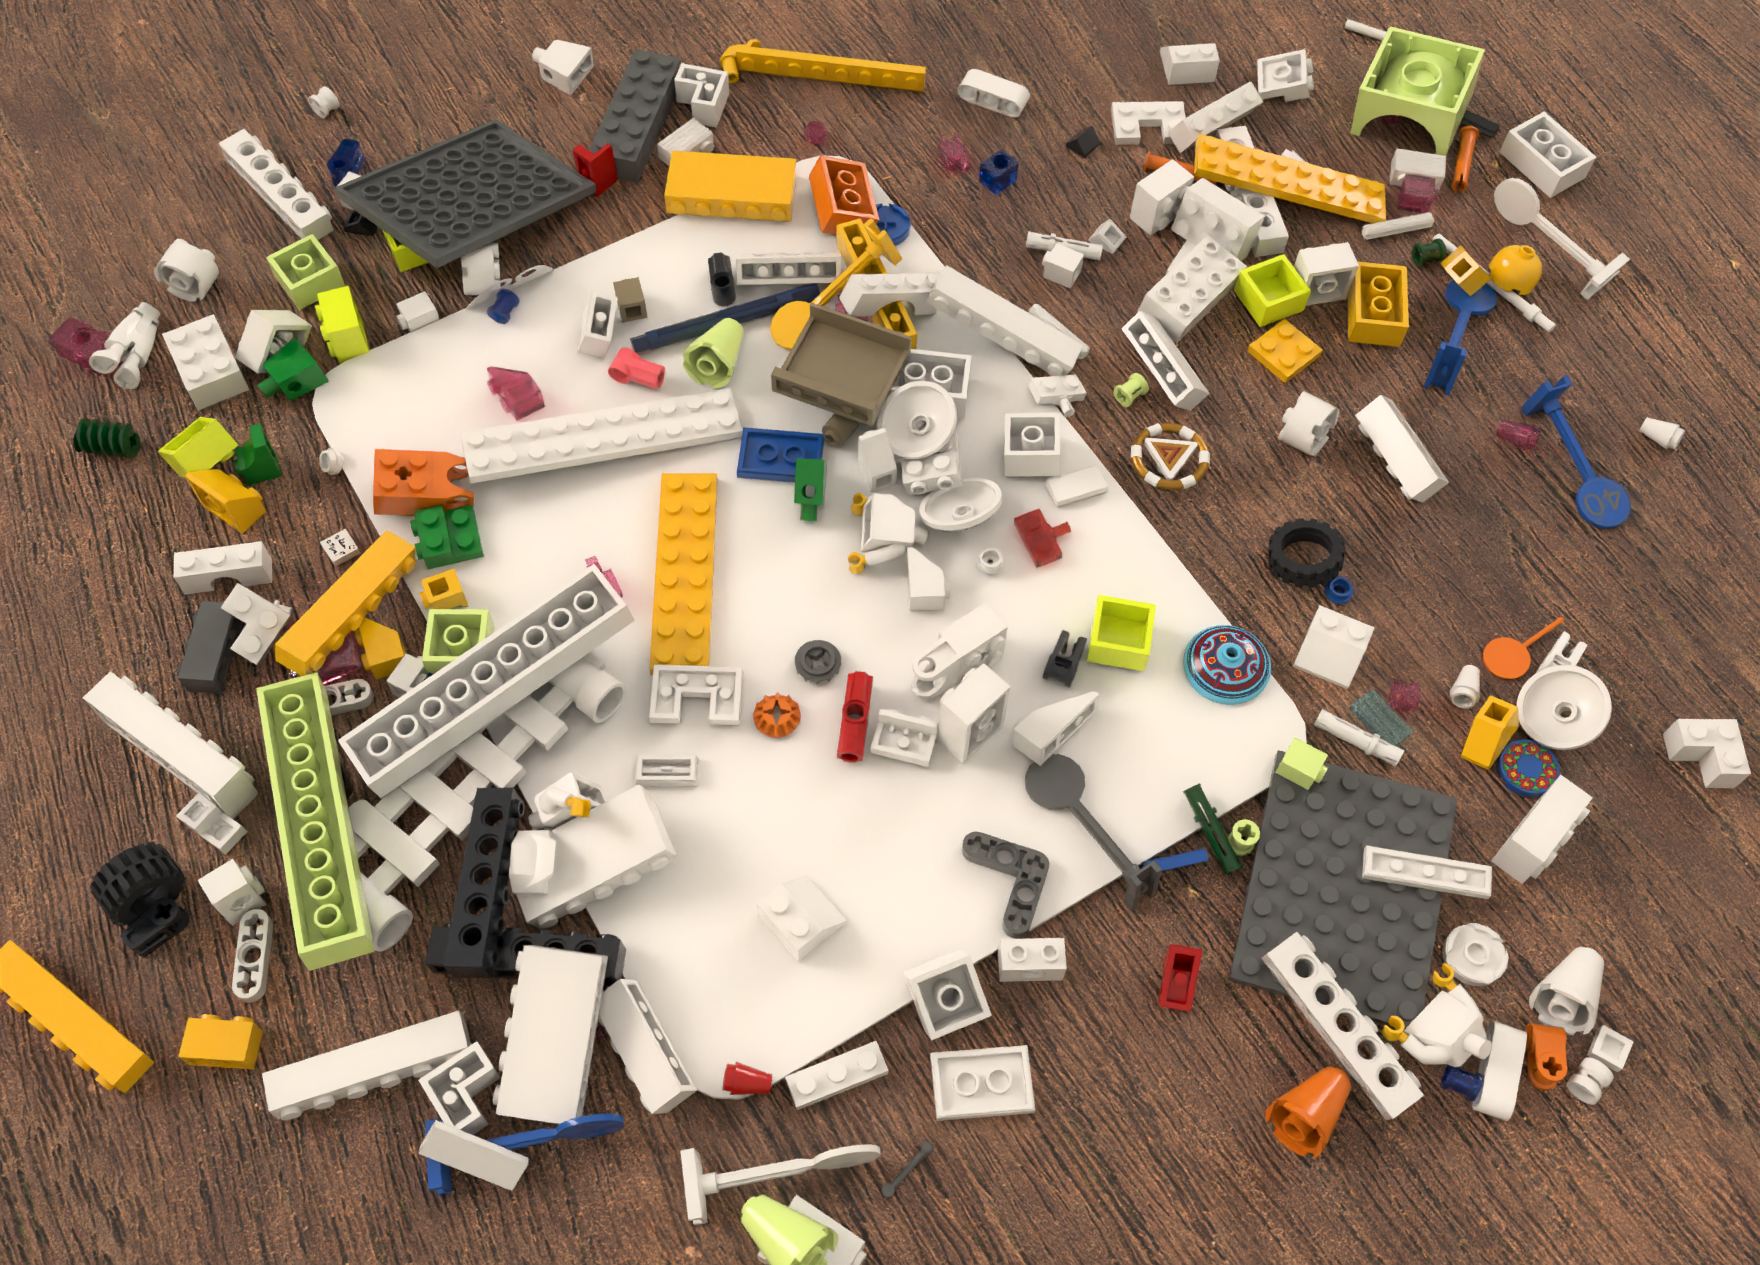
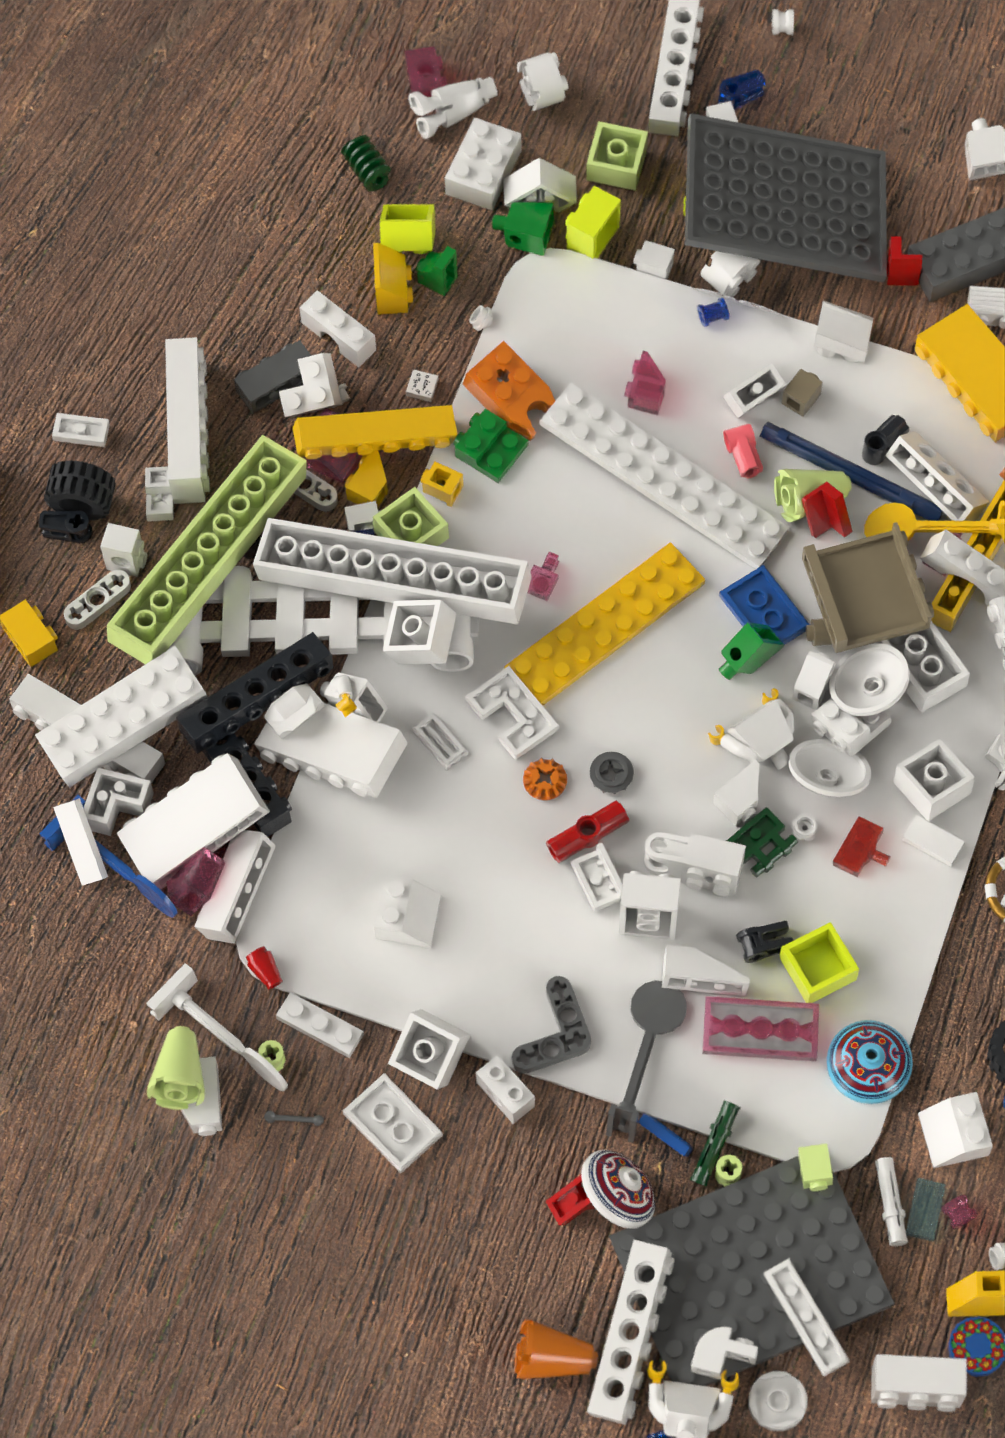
camera: 55 degrees right, 5 degrees up
none -> white brick [35,646,208,788]
none -> white plate [52,413,110,447]
none -> clear pink slope [166,847,225,916]
none -> yellowish green bush [258,1040,286,1072]
none -> white brick [383,600,457,664]
none -> dish [581,1150,655,1229]
none -> white brick [691,1327,758,1379]
none -> clear pink piece [702,996,819,1061]
none -> dark green plate [726,807,798,877]
none -> red panel [802,482,853,538]
none -> white slope [814,300,874,363]

